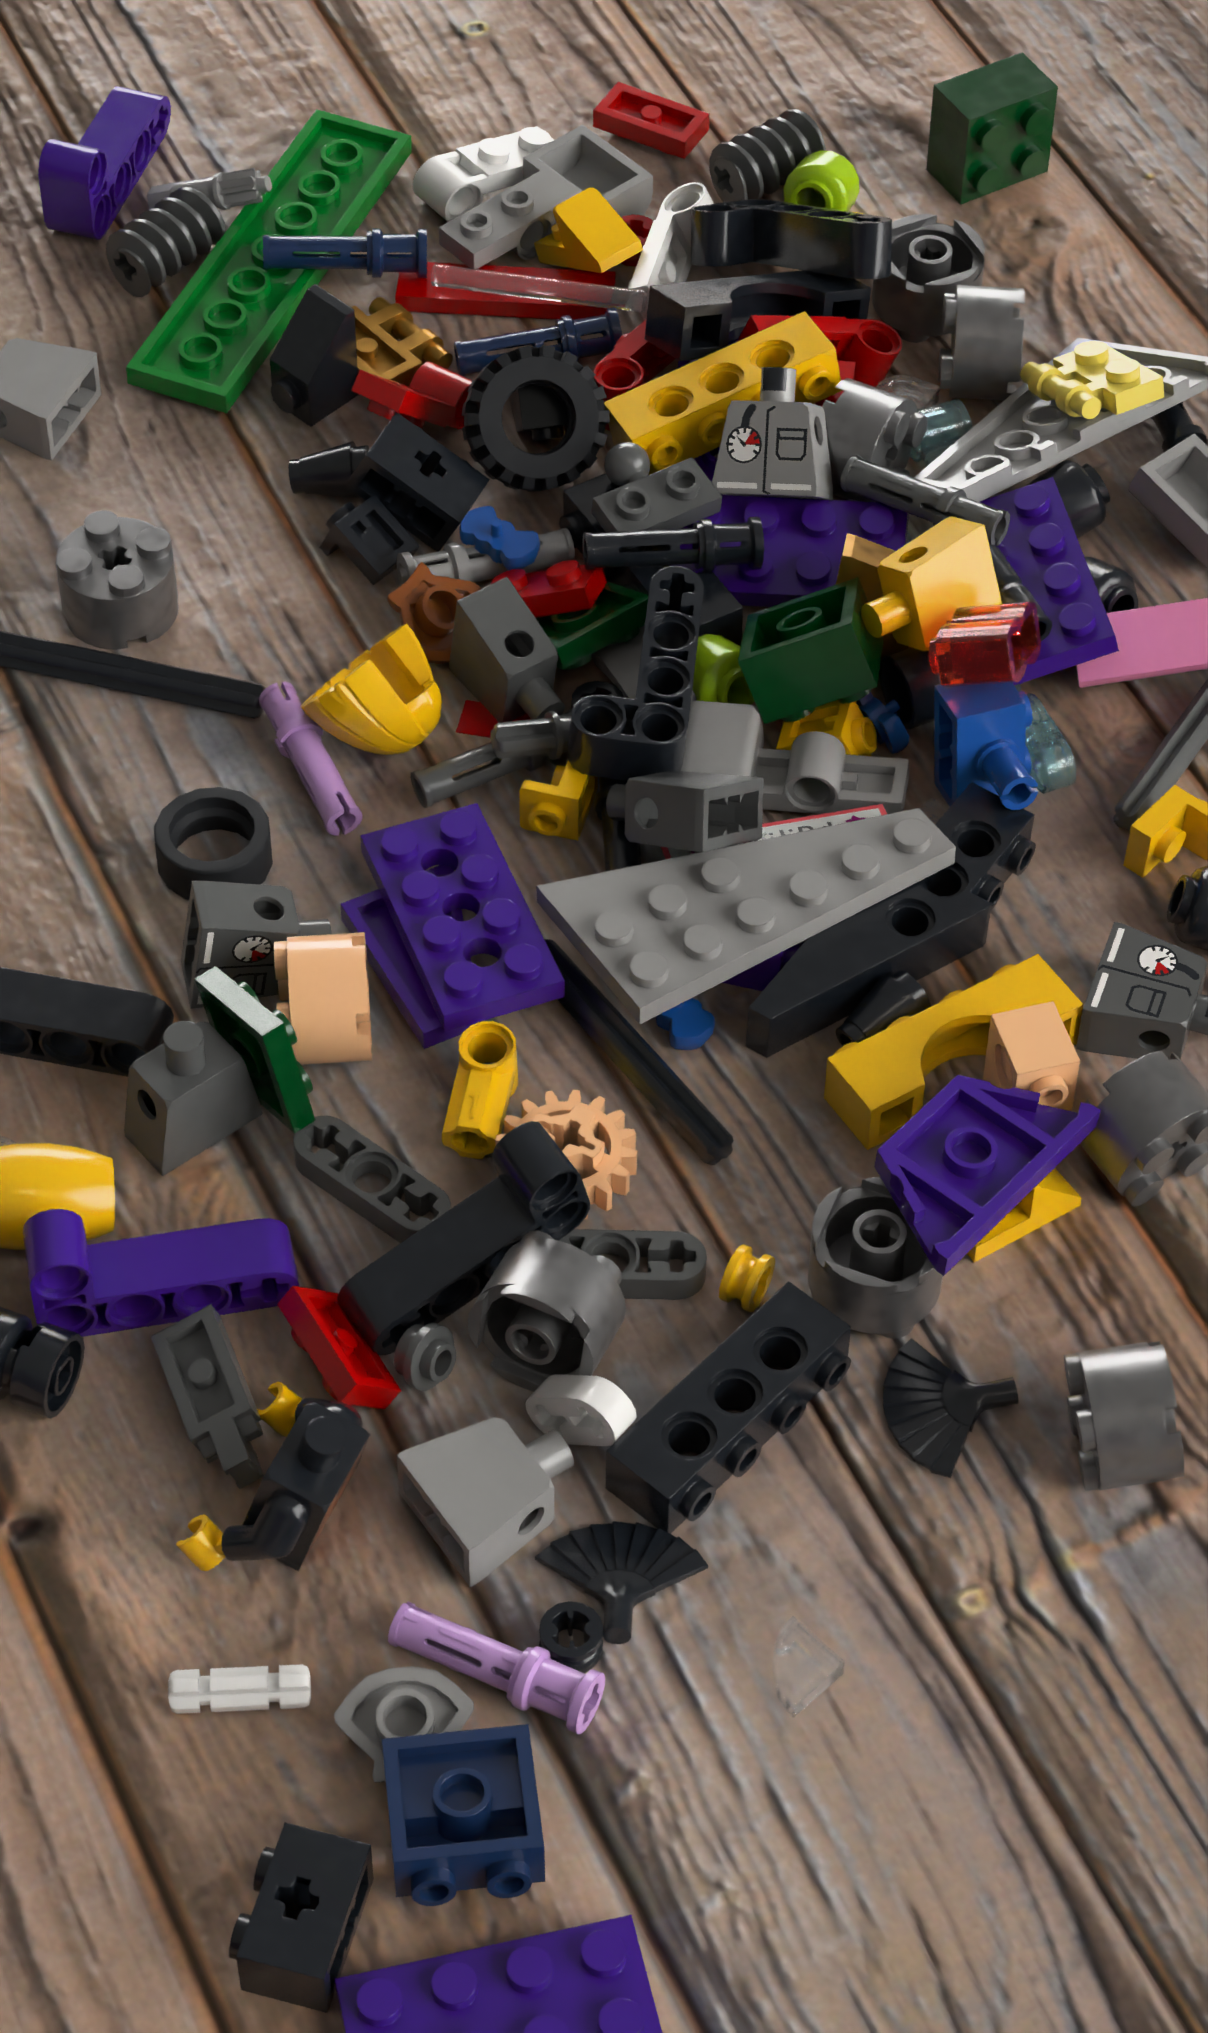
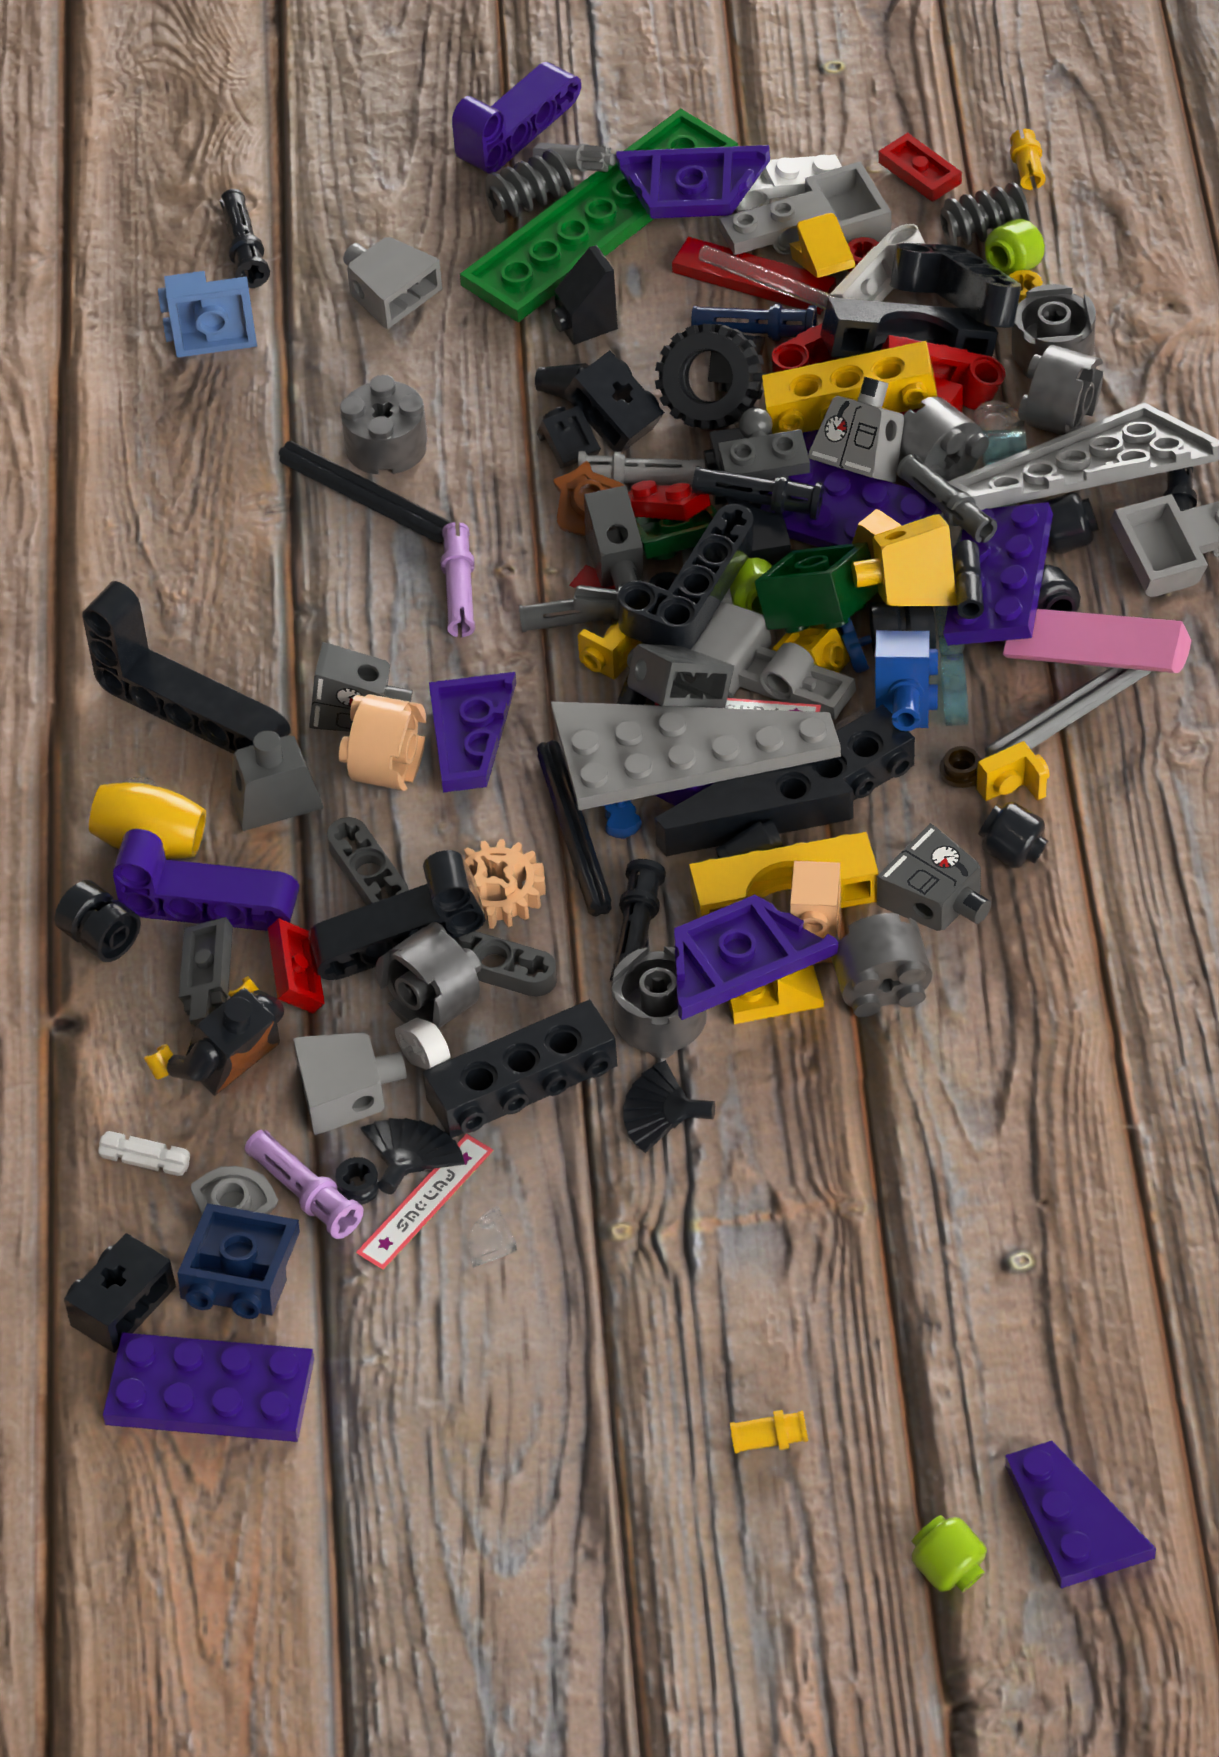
camera: 25 degrees right, 0 degrees up
black tyre [154,787,273,900] -> none
dark green plate [194,966,316,1134] -> none
dark blue pin [263,228,427,278] -> none
yellow hair [301,623,442,755] -> none
pearl gold plate [351,297,453,386] -> none
red plate [351,361,473,429] -> none
dark purple plate [360,803,565,1032] -> none
dark grey plate [394,1323,456,1391] -> none
yellow piece [442,1021,518,1159] -> none
blue piece [459,506,540,570] -> none
yellow bush [718,1244,775,1312] -> none
dark green brick [926,52,1058,205] -> none
clear red brick [929,601,1041,687] -> none
light yellow plate [1020,341,1164,419] -> none
flat silver brick [1064,1341,1184,1491] -> none
none -> sticker [356,1134,494,1270]
none -> black pin [610,859,666,981]
none -> dark purple wing [616,145,771,219]
none -> dark brown plate [939,746,982,788]
none -> yellow pin [1010,128,1046,190]

